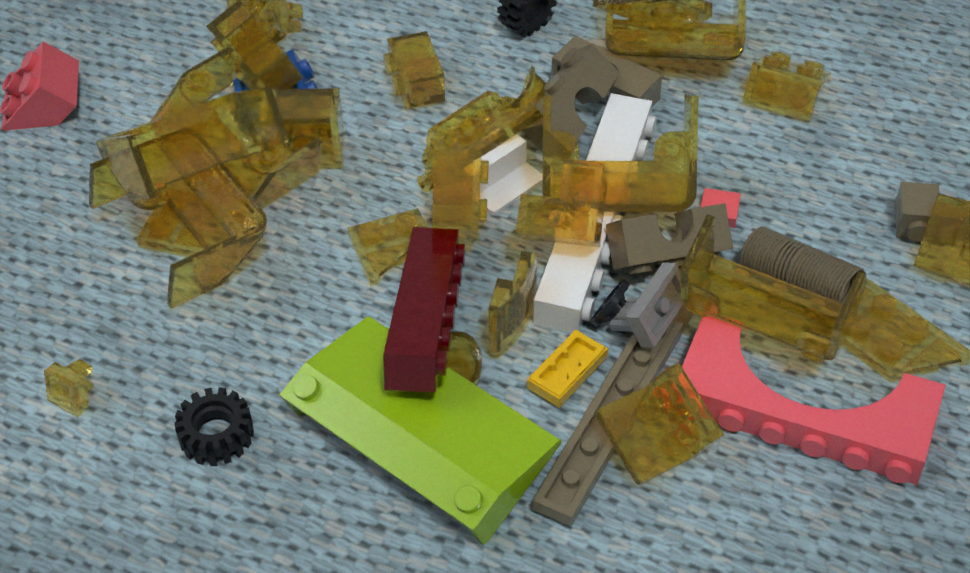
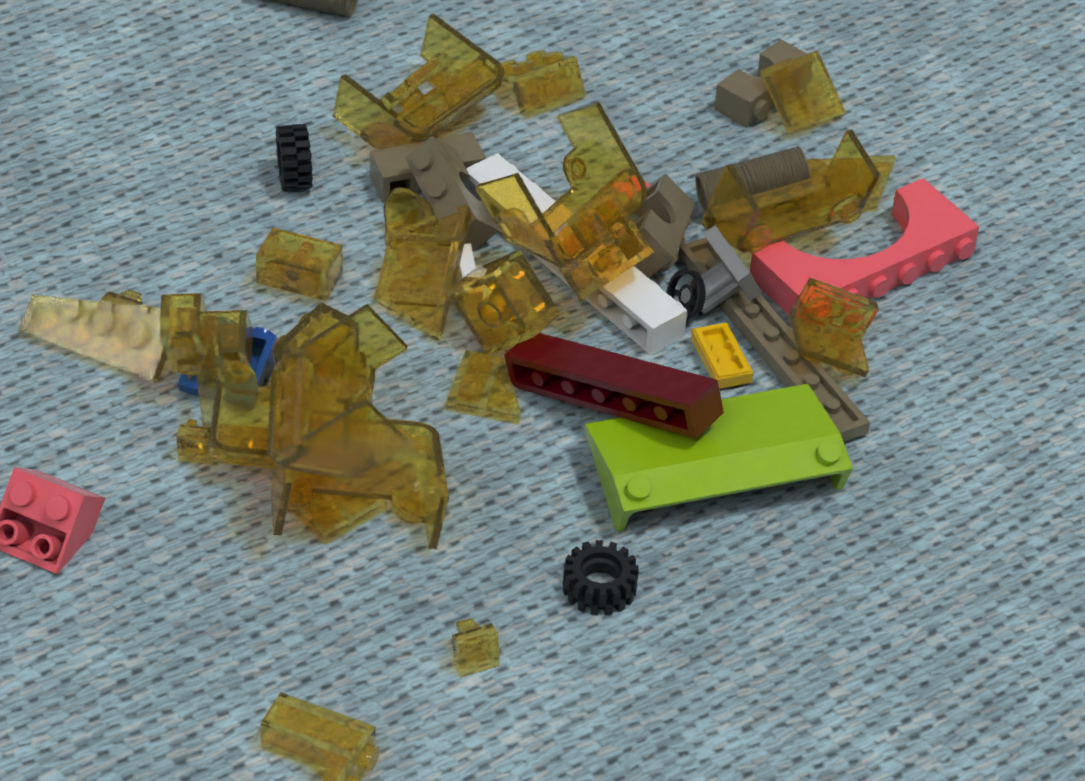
camera: 60 degrees left, 5 degrees down
clear yellow slope [489,251,537,359] -> none

